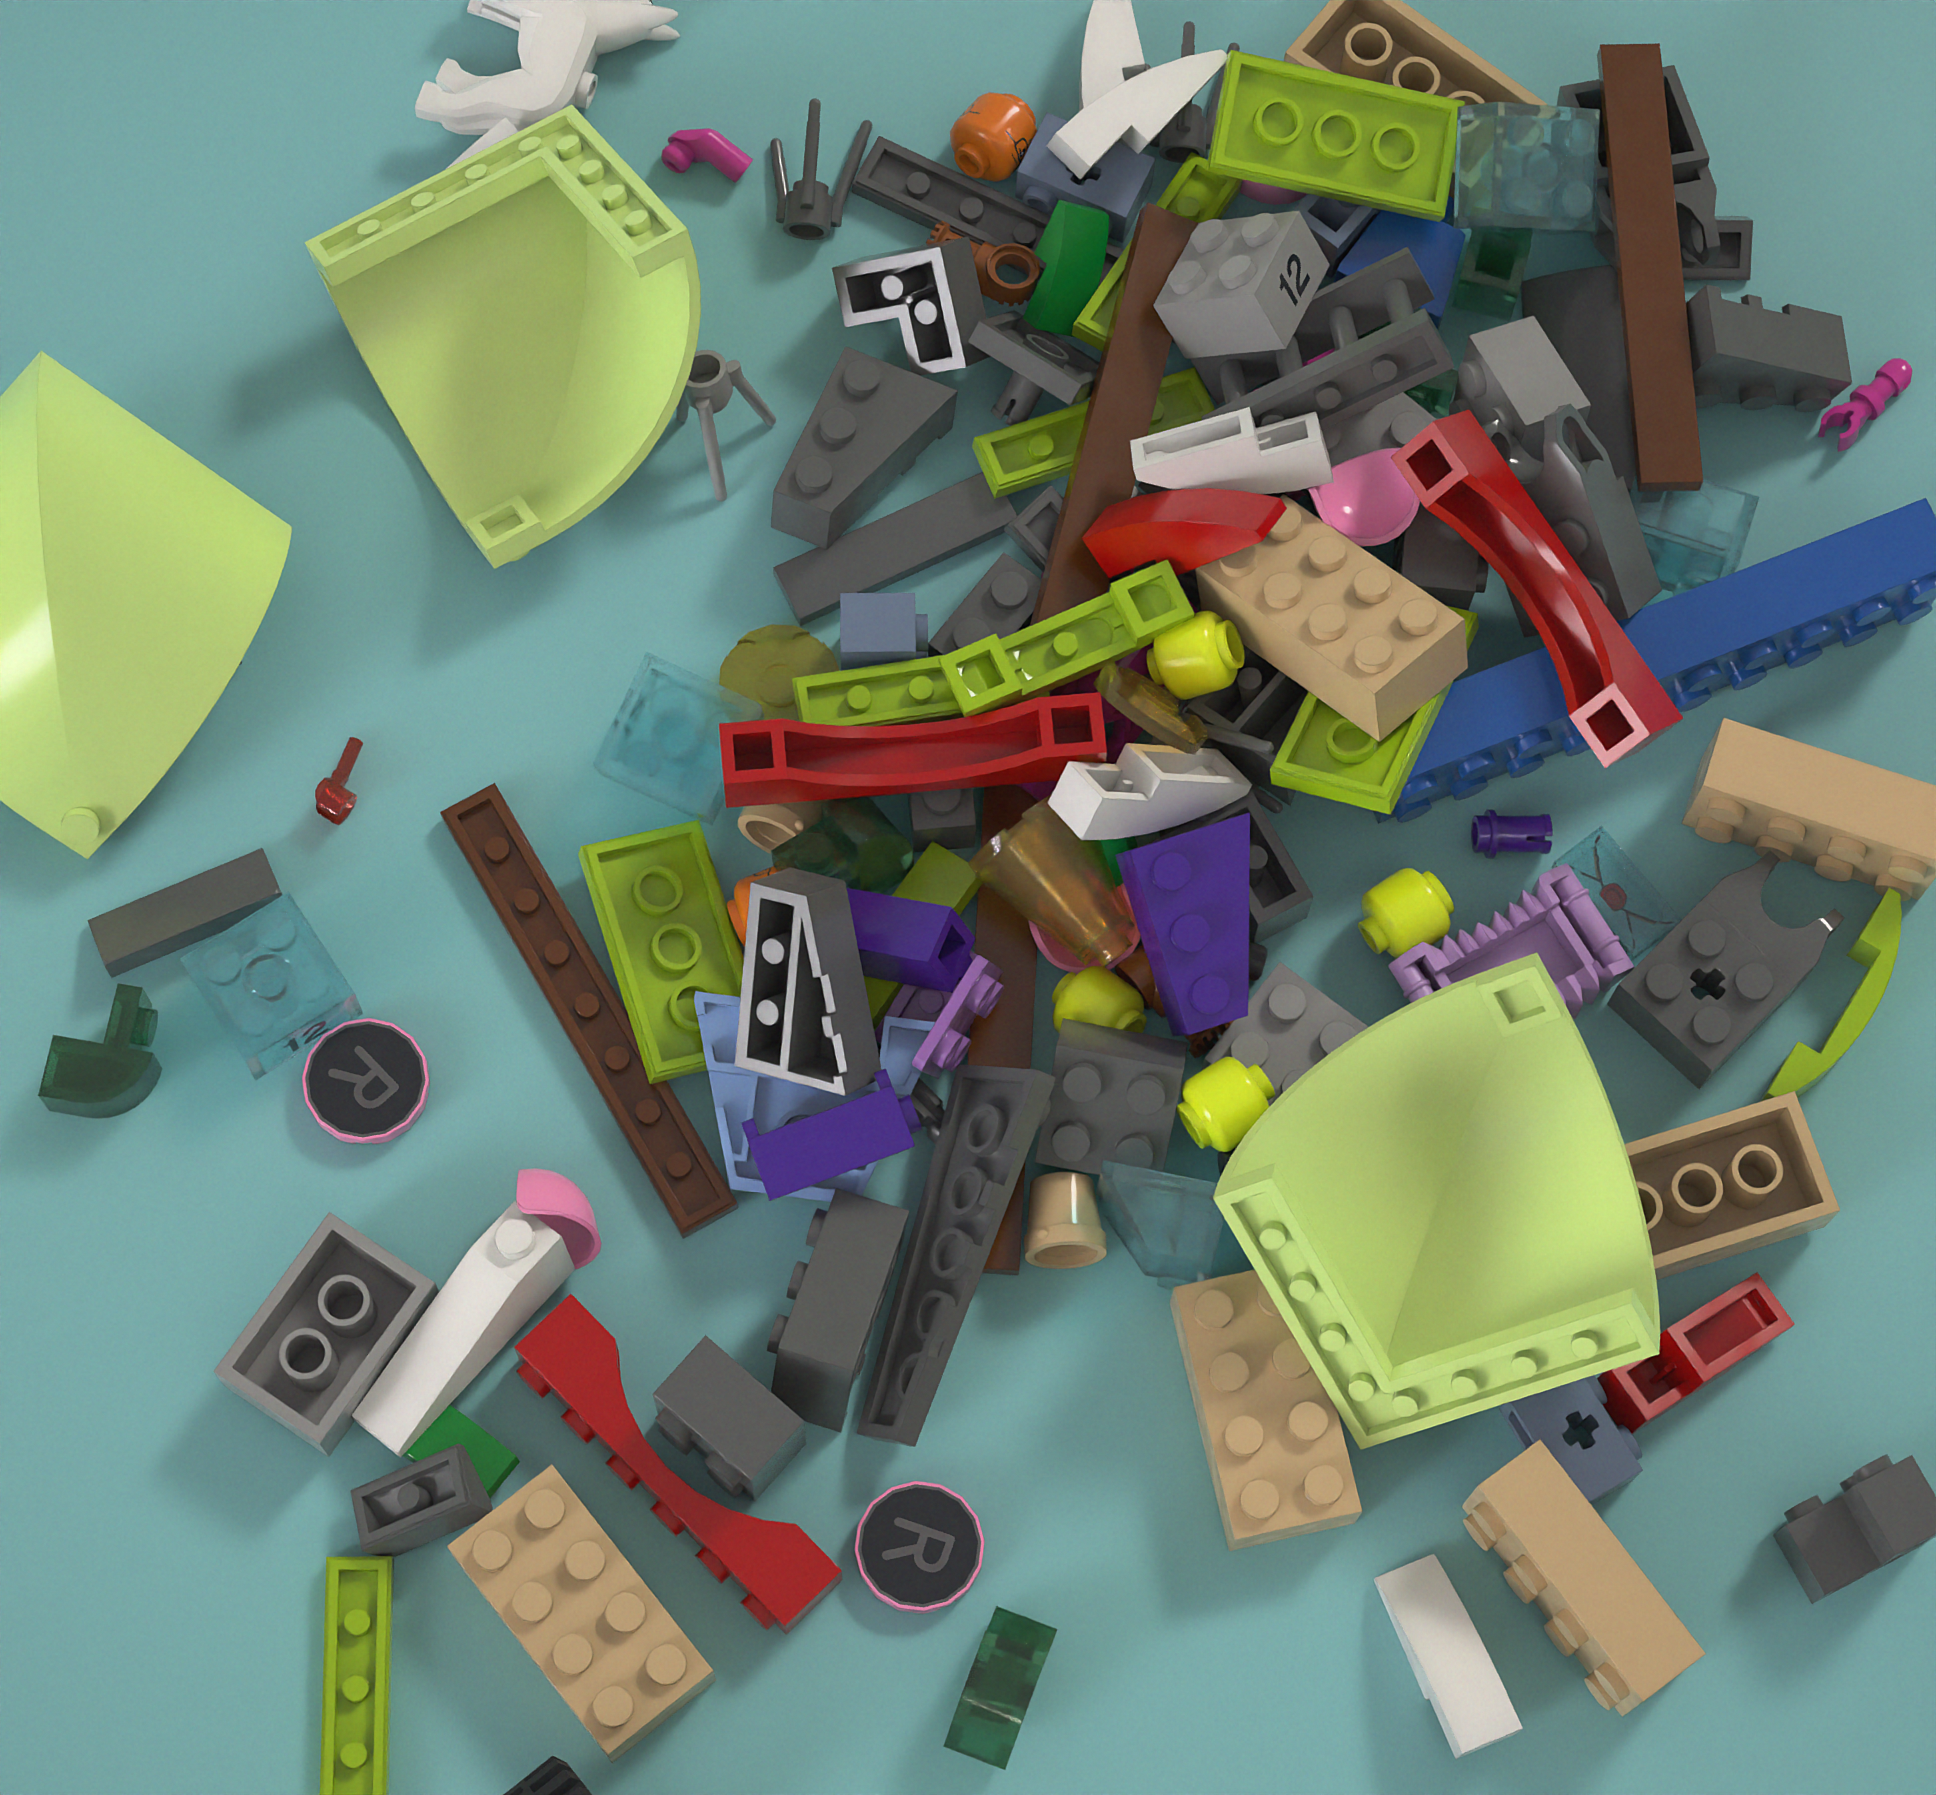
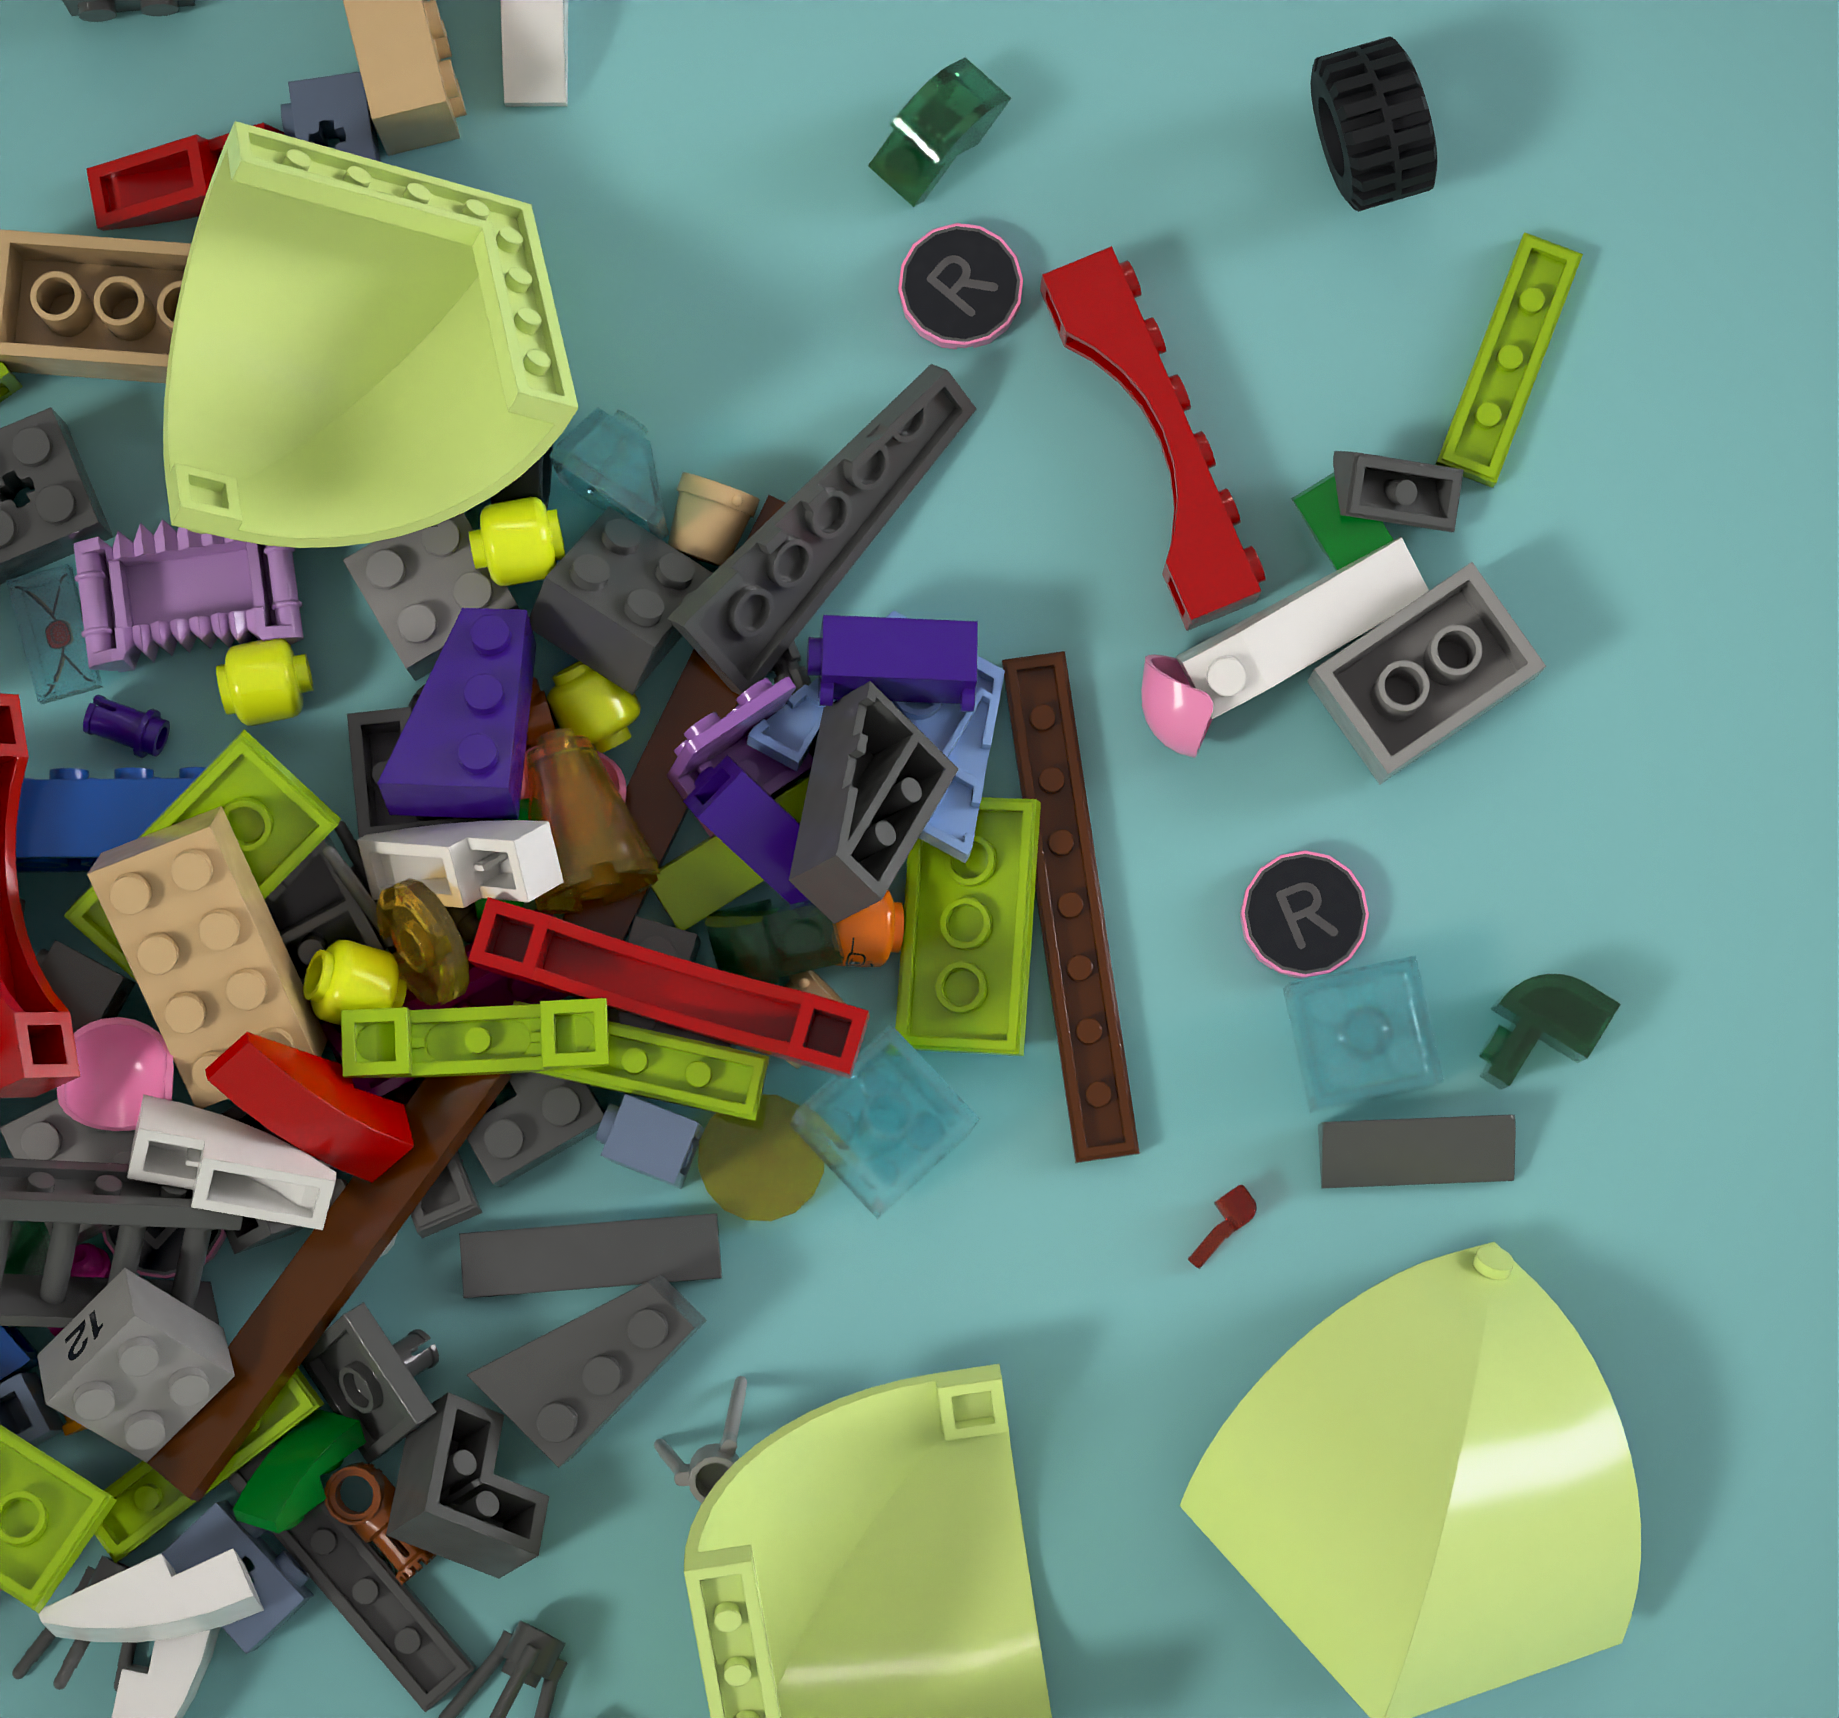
camera: 155 degrees left, 10 degrees up
tan brick [447,1464,716,1763] -> none
dark grey brick [653,1335,806,1502] -> none
dark grey wedge [767,1188,909,1433] -> none
orange head [950,92,1037,182] -> none
lime tile [972,367,1215,499] -> none
tan brick [1170,1270,1362,1551] -> none

